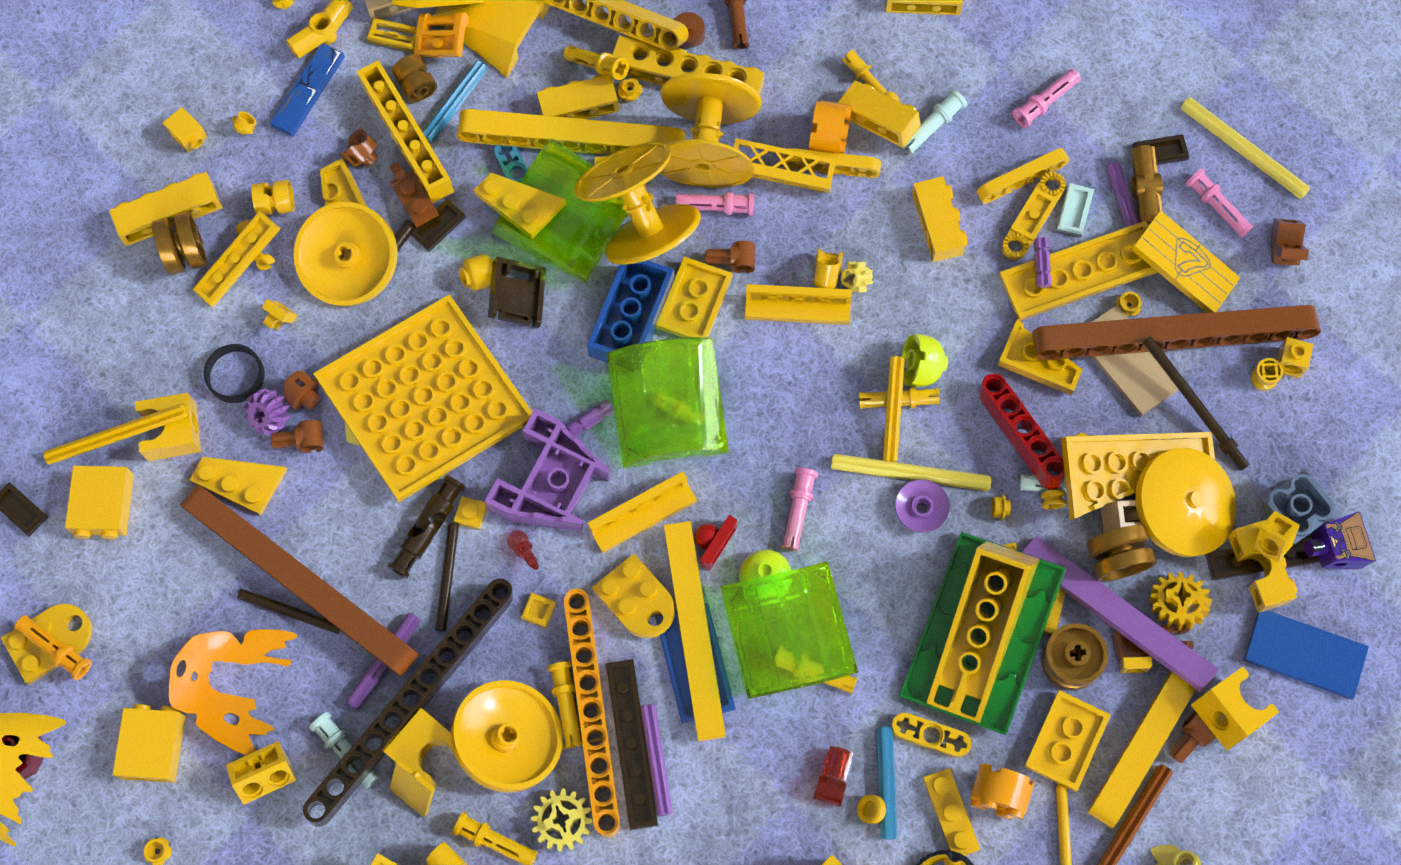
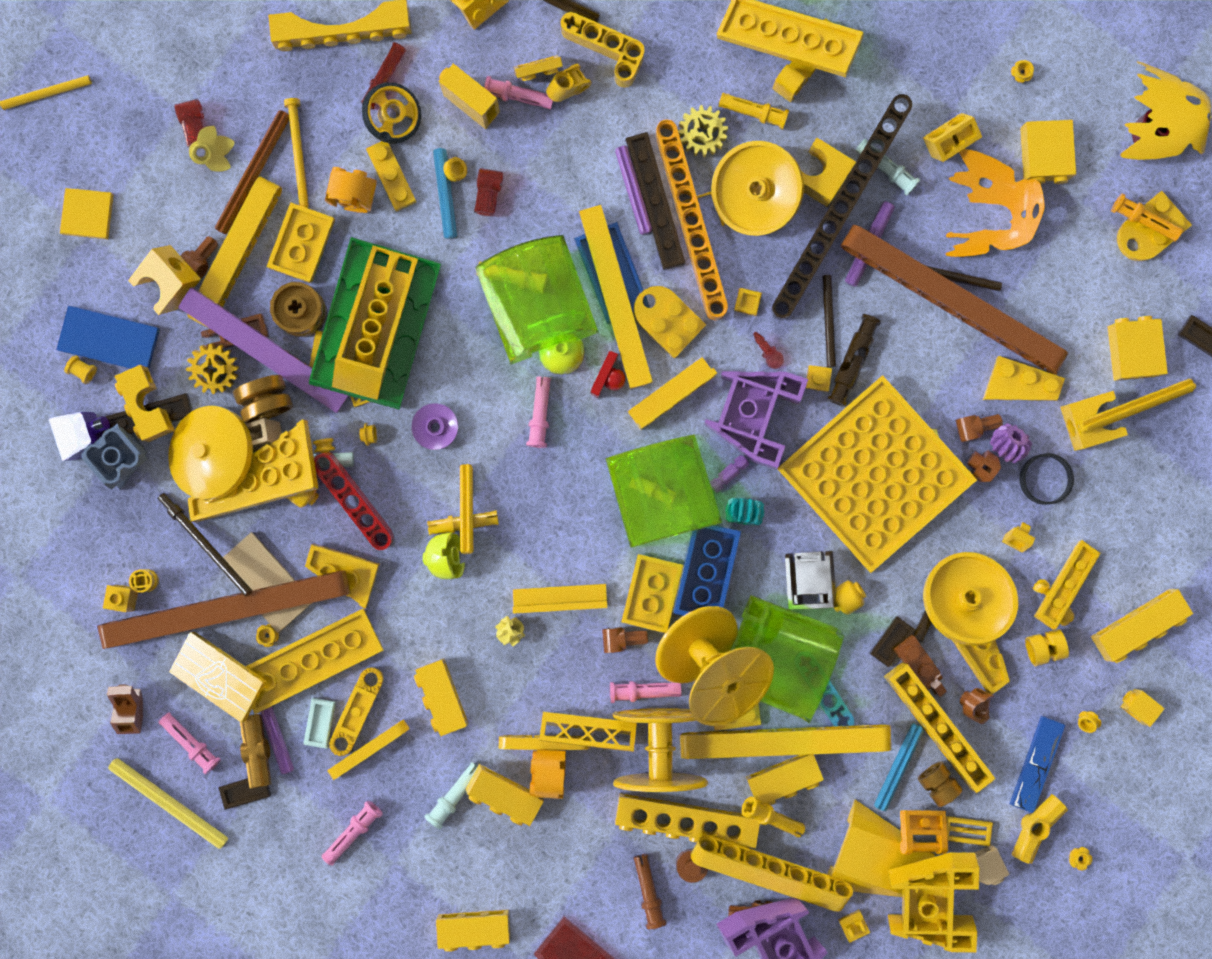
camera: 165 degrees right, 15 degrees up
pearl gold wheel [152,211,207,276] -> none
yellow piece [389,759,435,817] -> none
yellow wing [474,173,566,239] -> none
yellow pin [547,661,583,749] -> none
yellow plate [618,78,643,102] -> none
yellow piece [813,248,843,288] -> none
light yellow axle [831,454,991,491] -> none
yellow pin [841,49,899,101] -> none
yellow beam [891,713,972,758] -> none
medium lavender axle [1034,237,1052,288] -> none
yellow tile [1118,657,1152,674] -> none
yellow brick [1254,511,1300,562] -> none
none -> yellow tile [60,188,114,240]
none -> yellow bush [64,355,97,385]
none -> teal gear [725,498,765,526]

